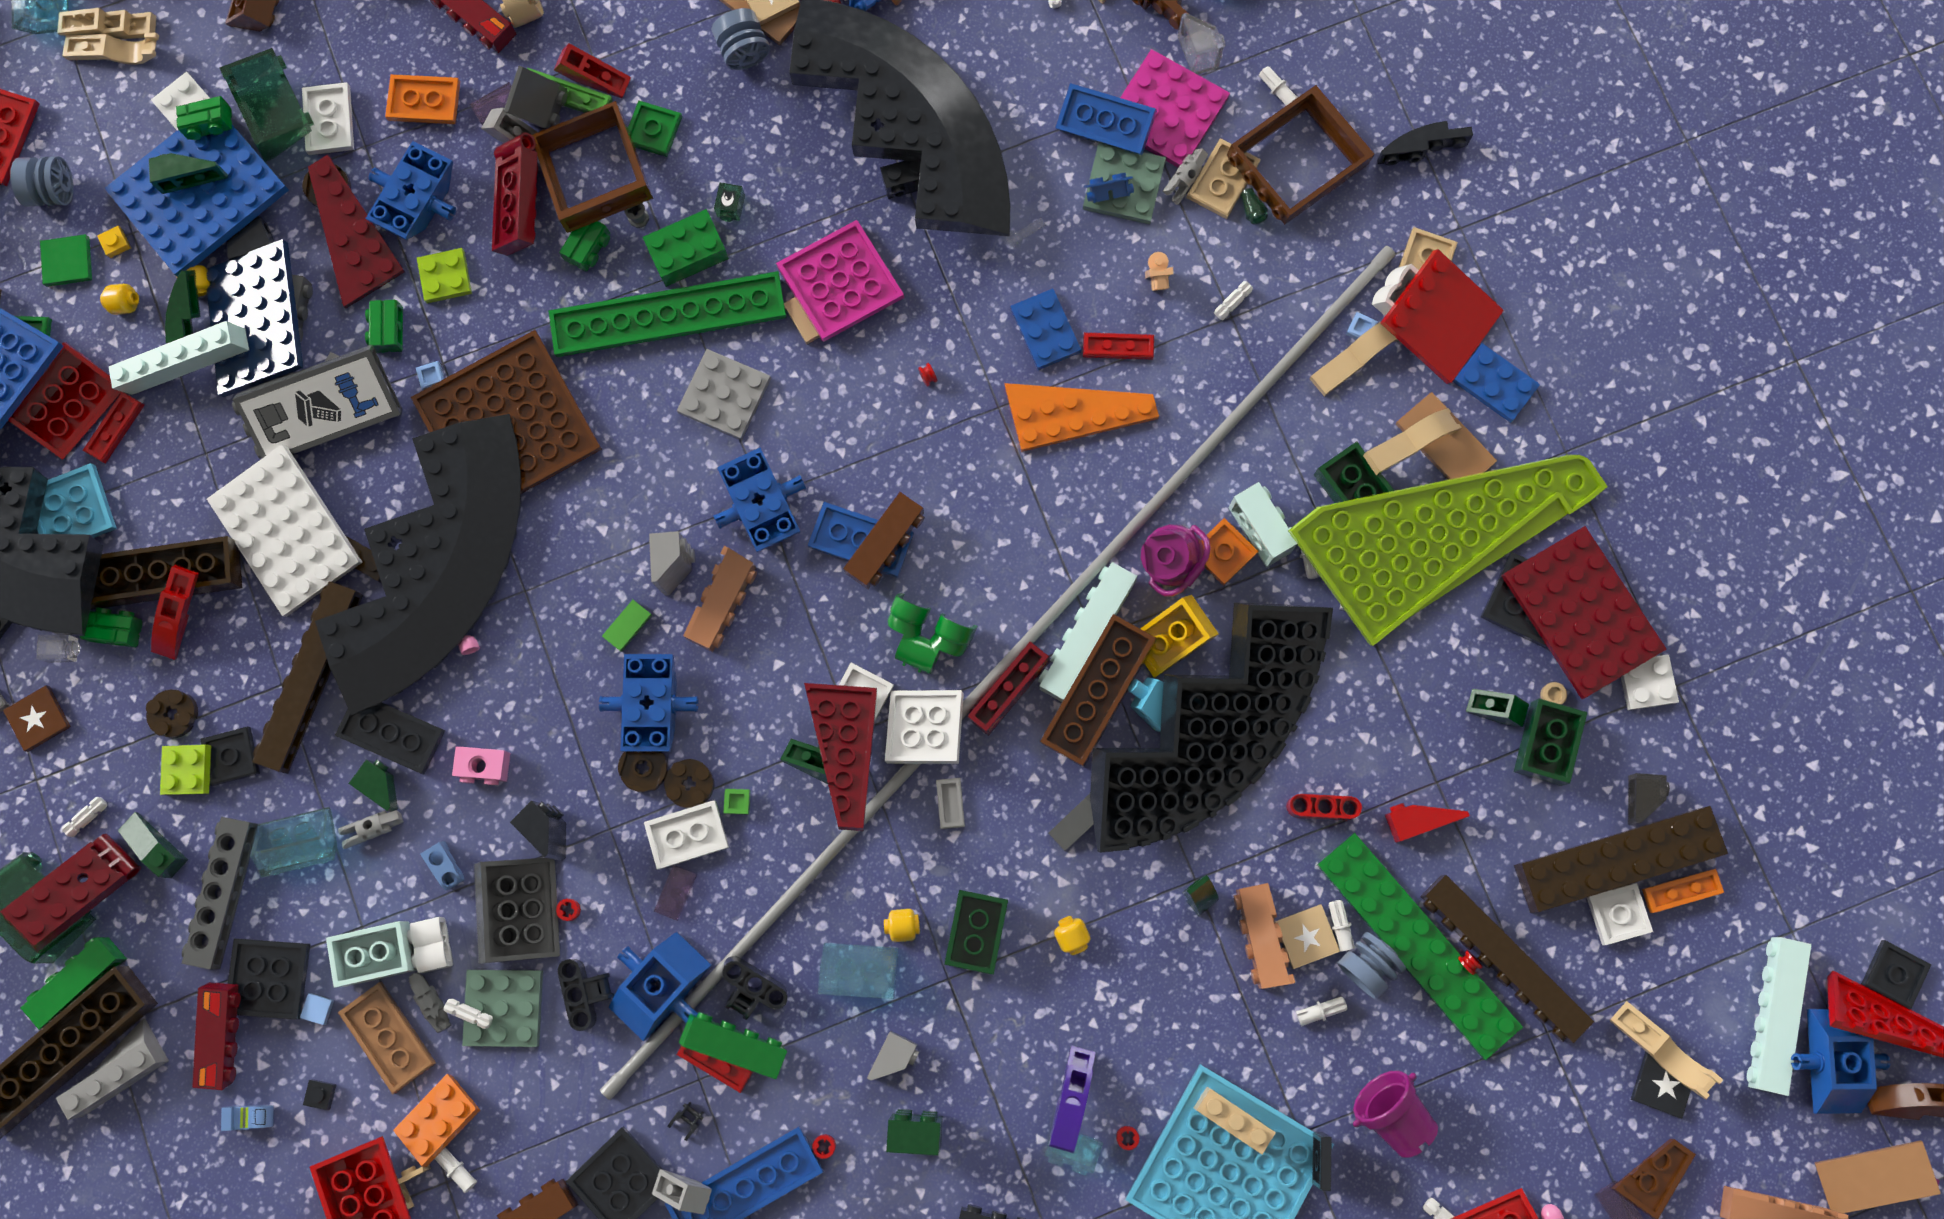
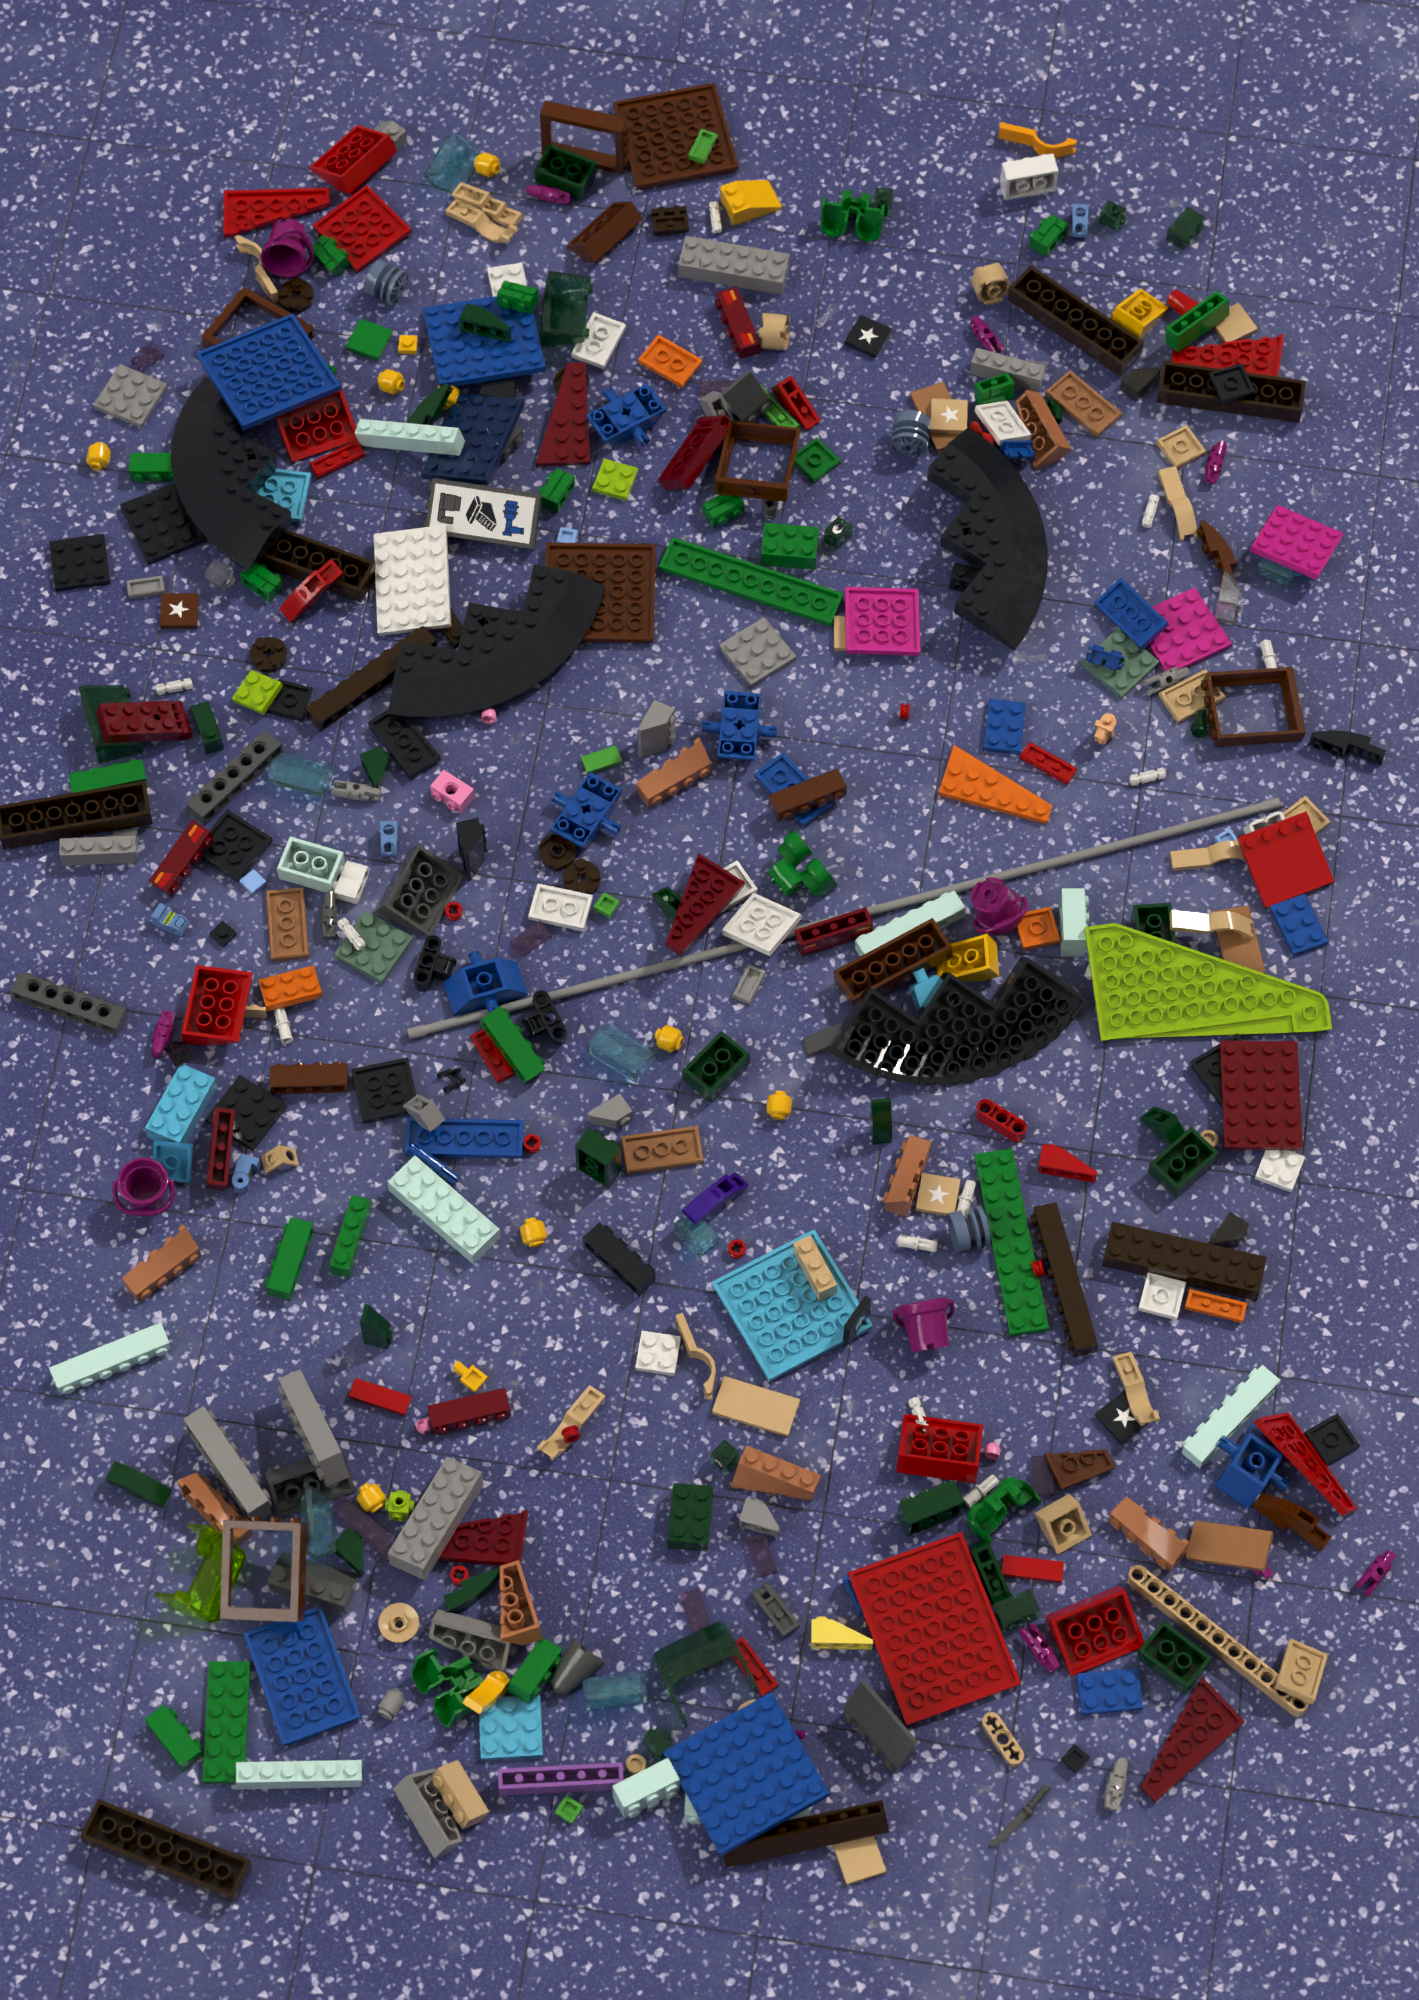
camera: 25 degrees right, 15 degrees down
none -> medium nougat tile [621,1126,704,1174]

